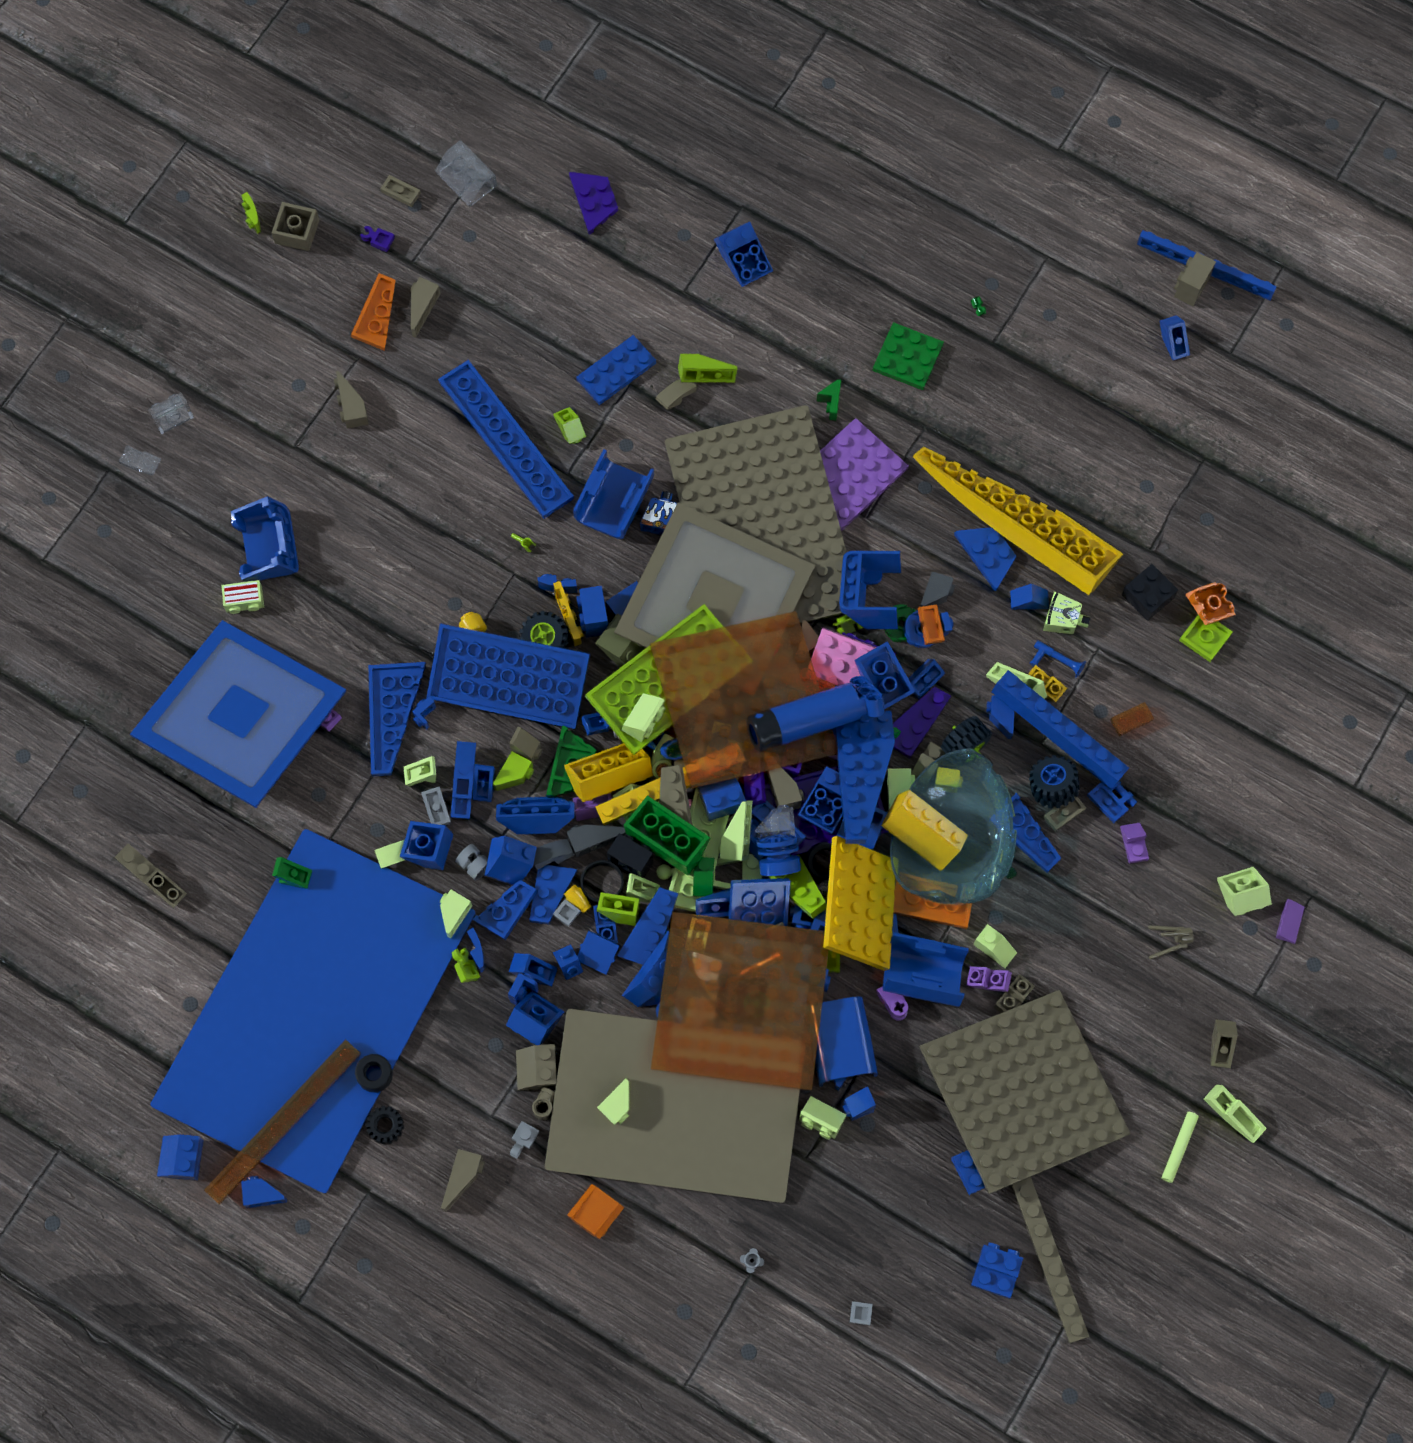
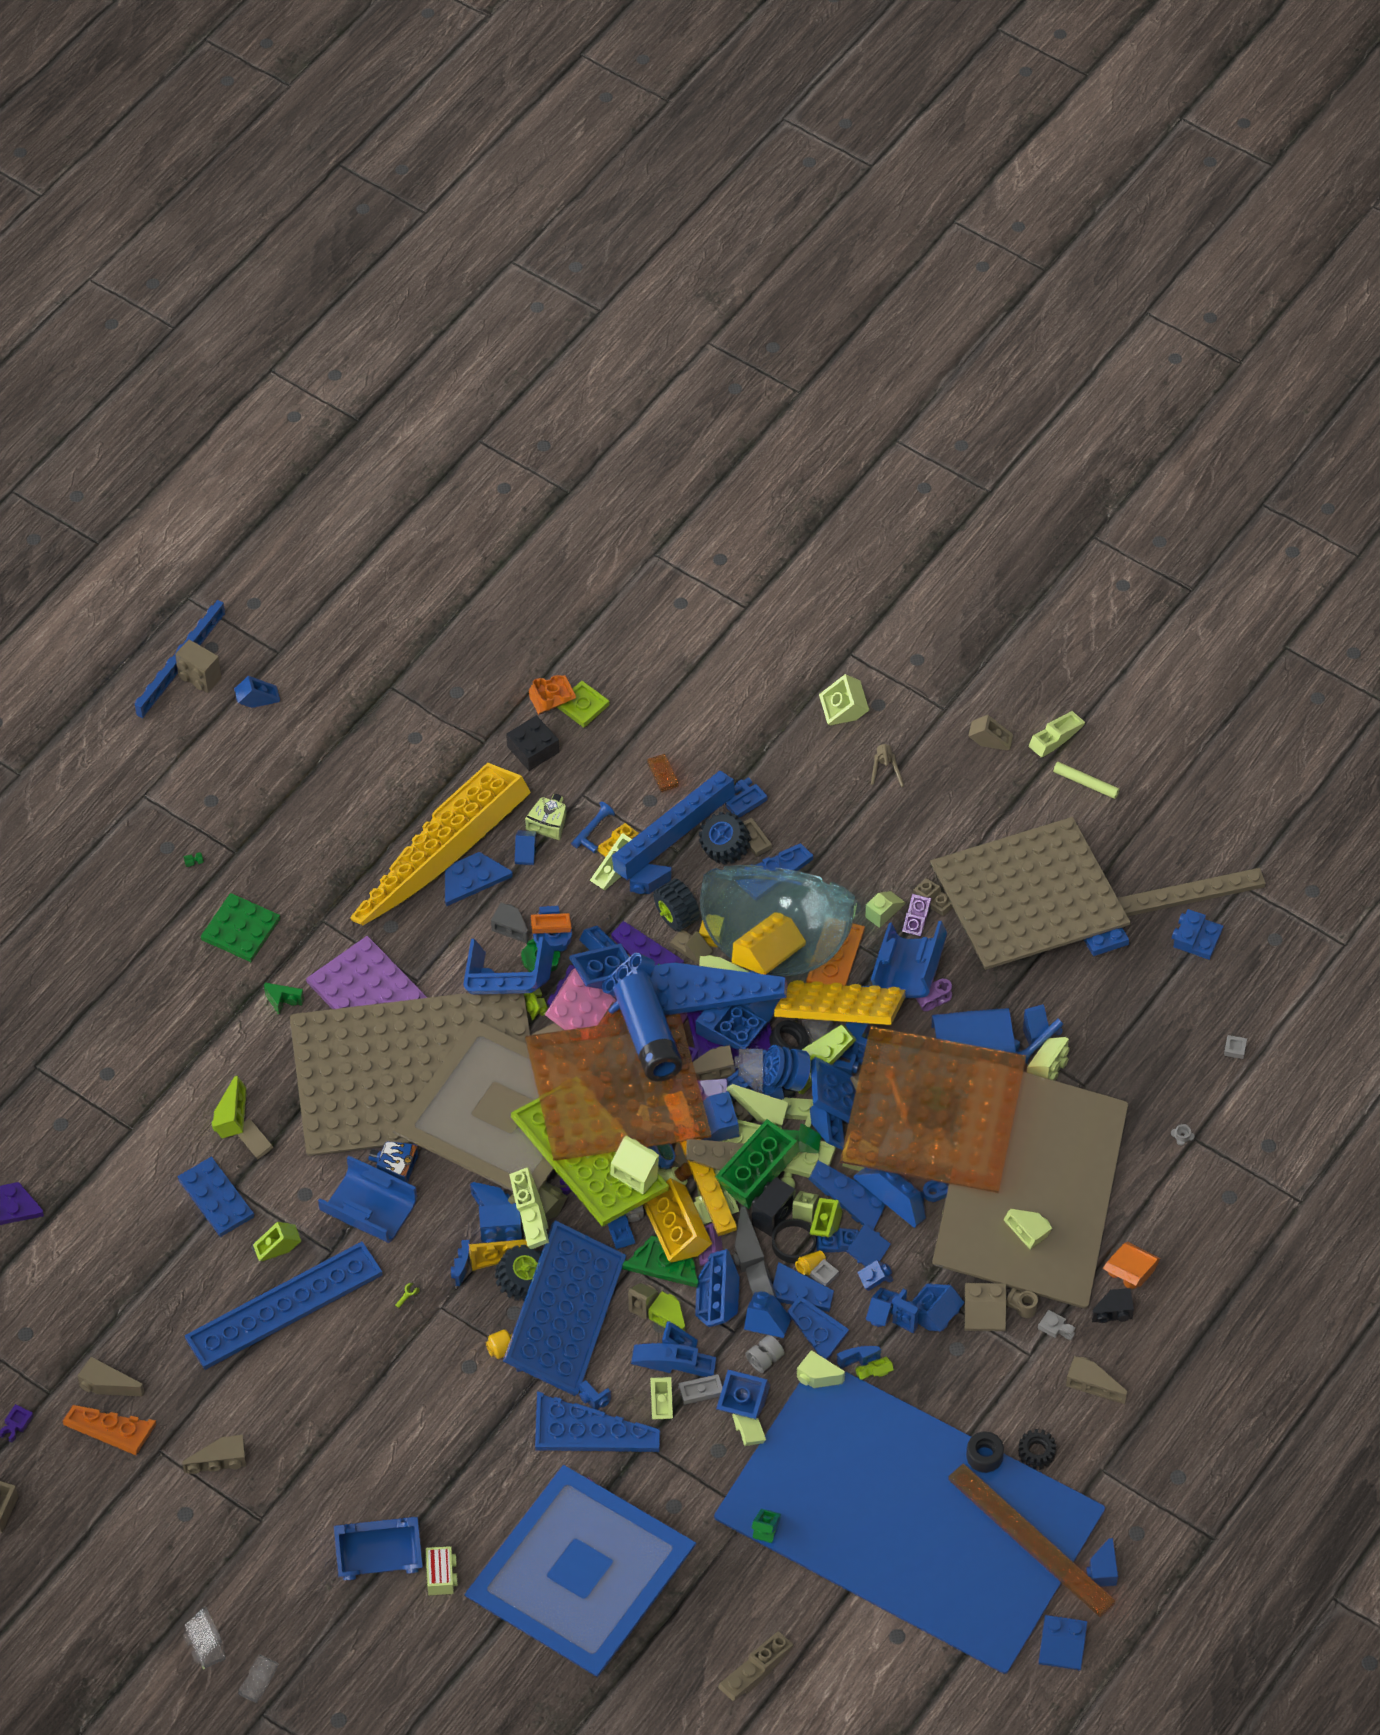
camera: 85 degrees left, 15 degrees down
blue slope [714,222,773,287] -> none
medium lavender slope [1120,823,1149,864] -> none
medium lavender slope [1276,899,1304,944] -> none
none -> yellowish green slope [509,1167,549,1249]
none -> blue piece [1016,1018,1064,1065]
none -> black slope [1092,1288,1134,1323]

